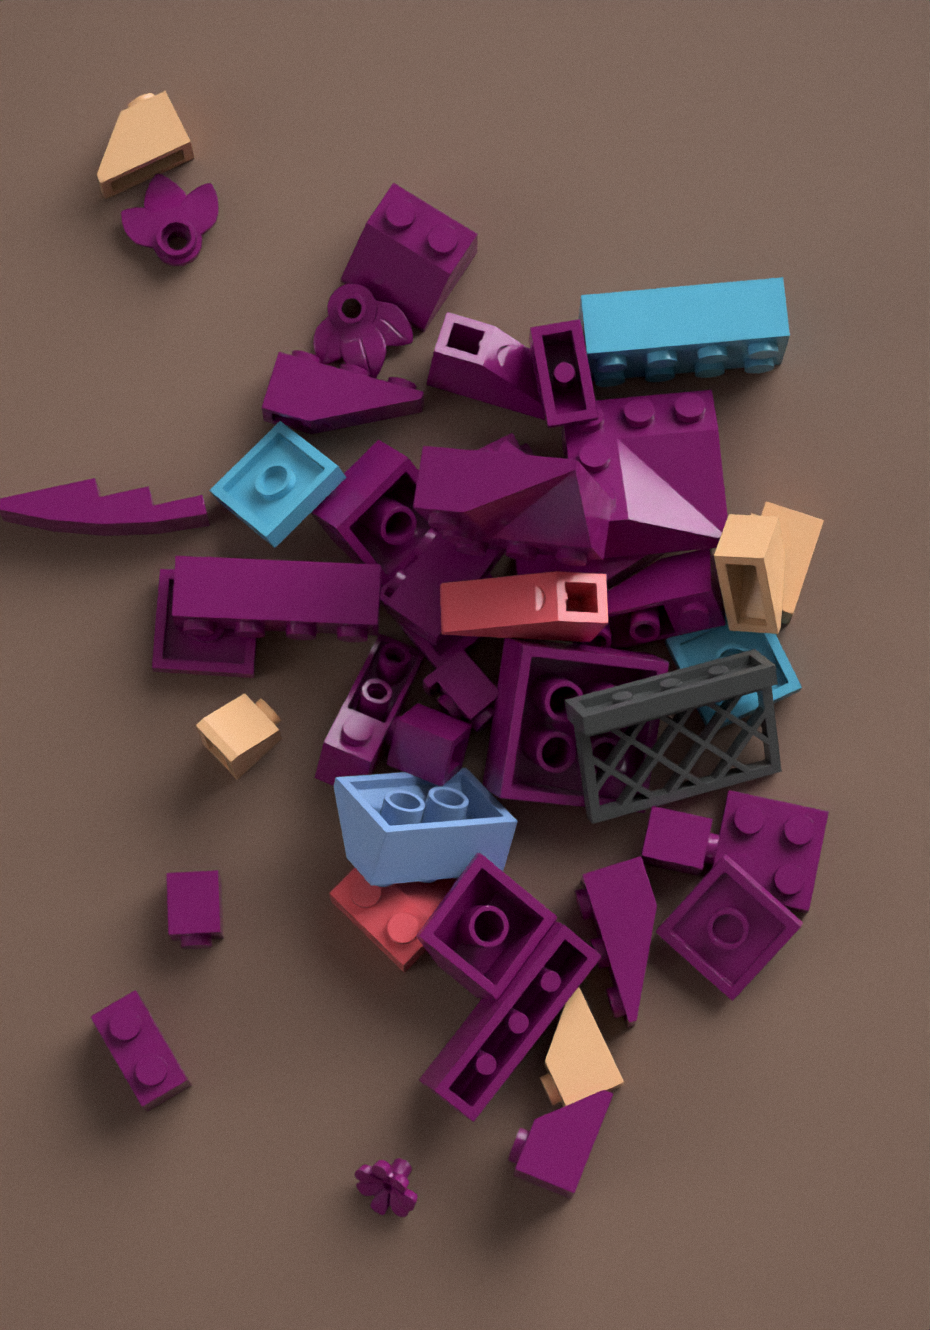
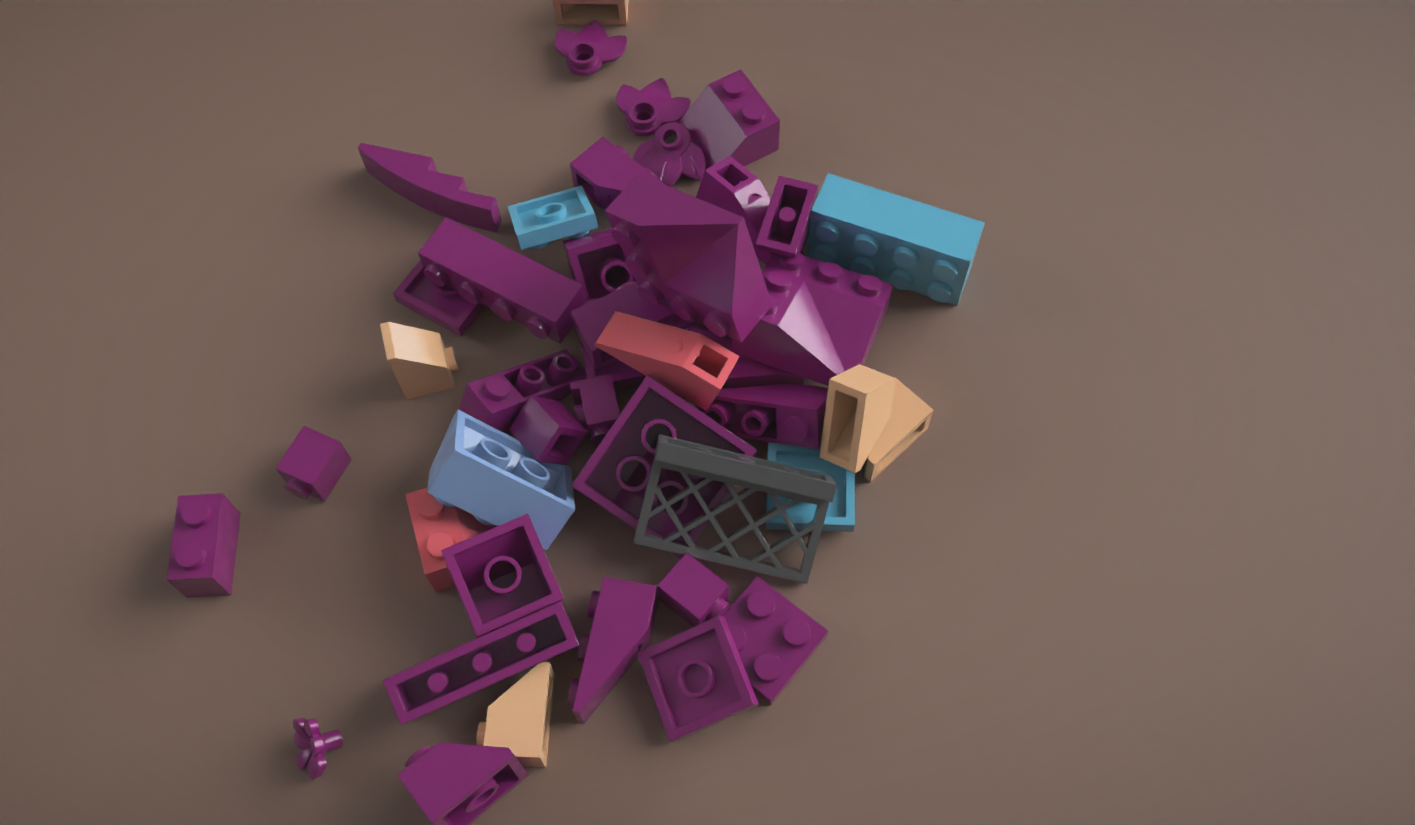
camera: 30 degrees right, 15 degrees down
none -> magenta plate [616,78,690,136]

